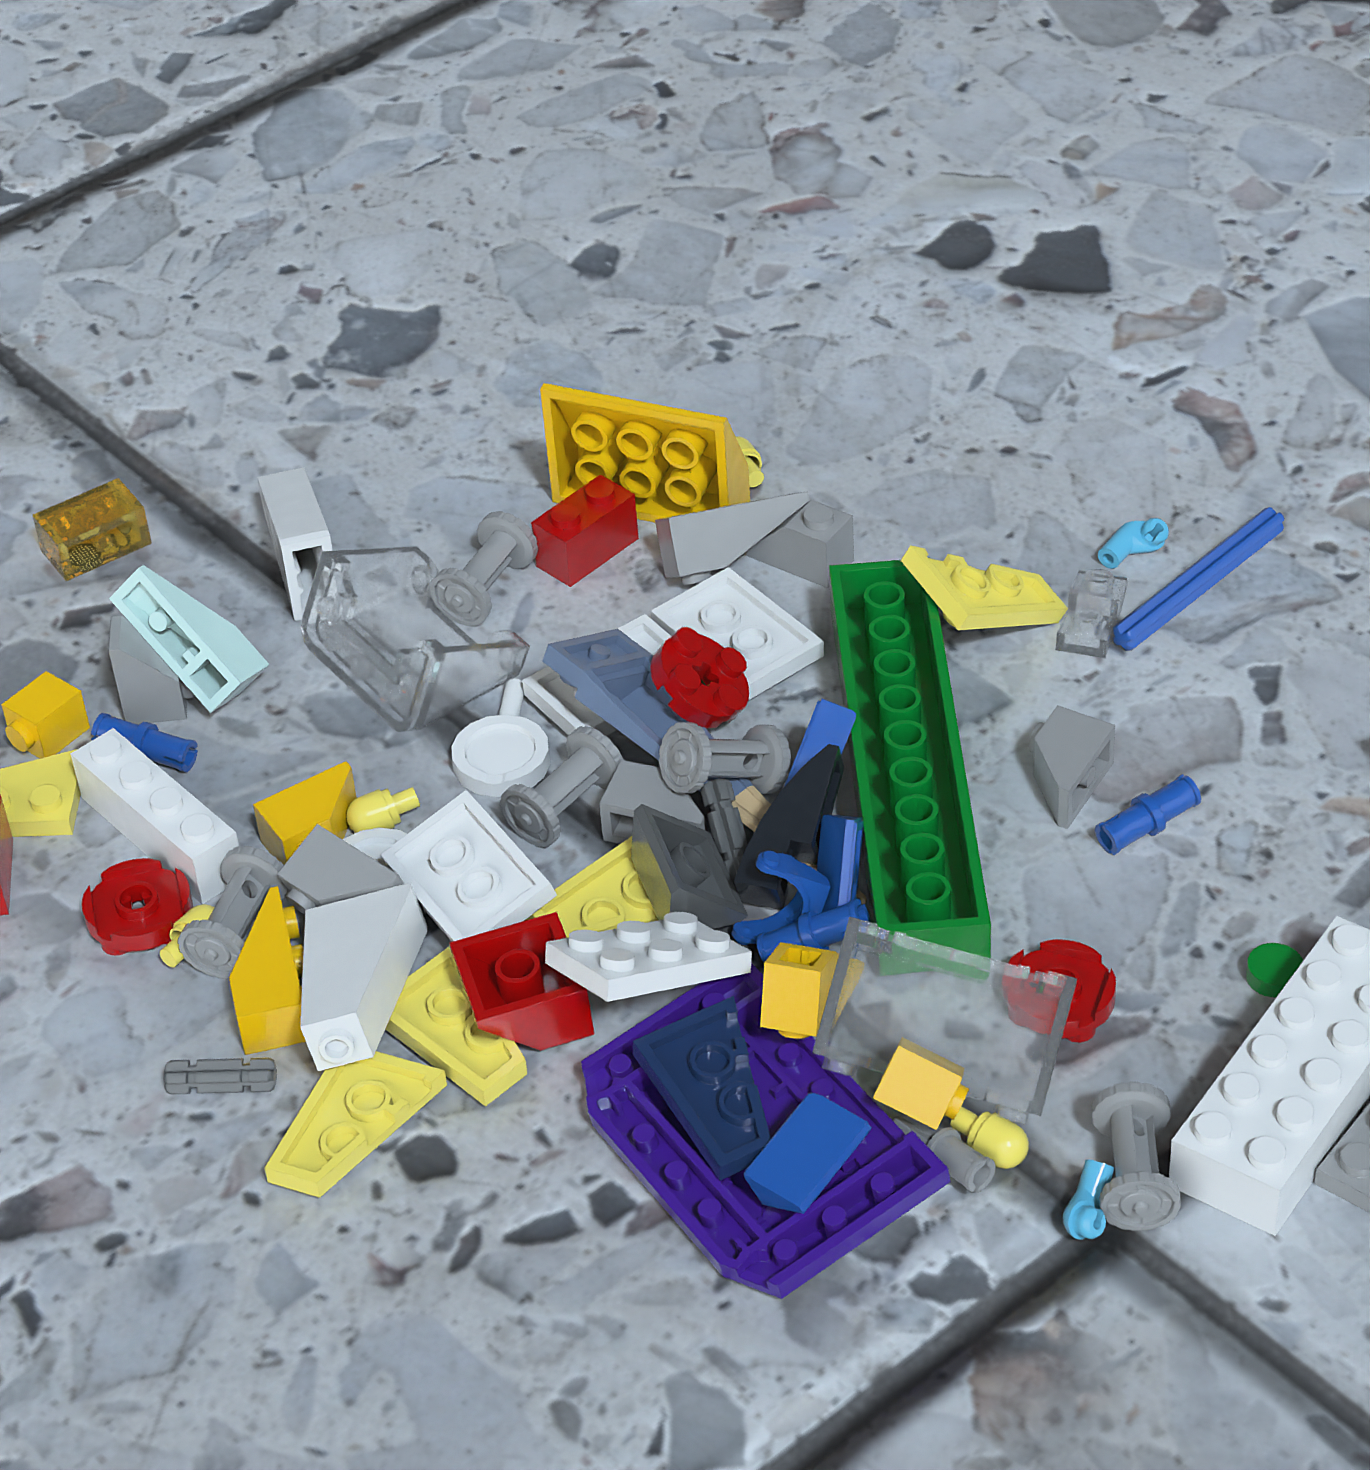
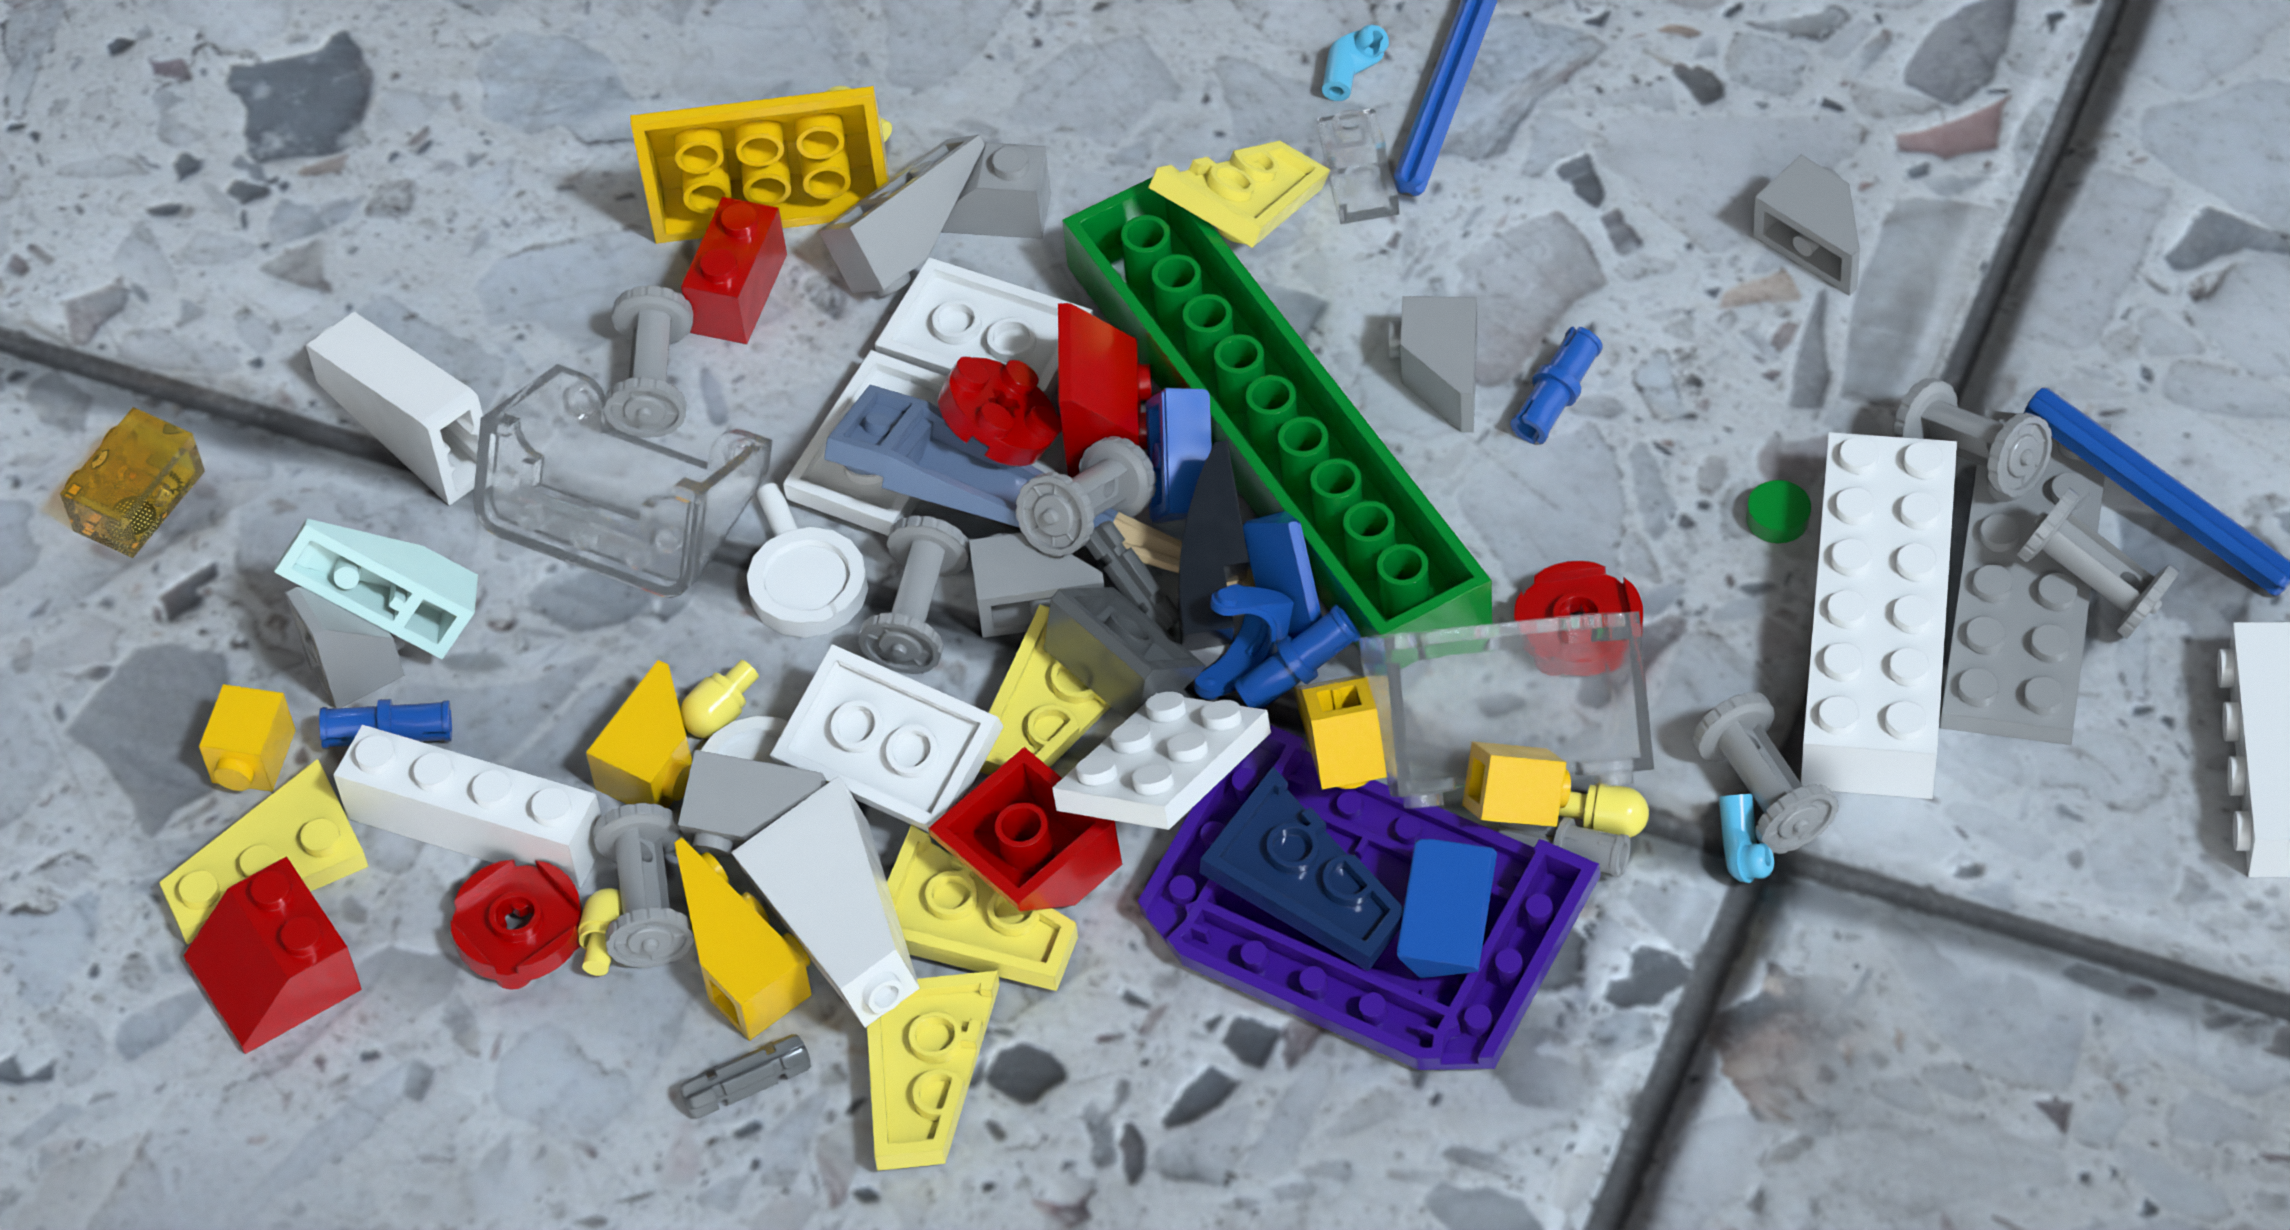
camera: 25 degrees left, 10 degrees up
none -> red slope [1058,303,1153,478]

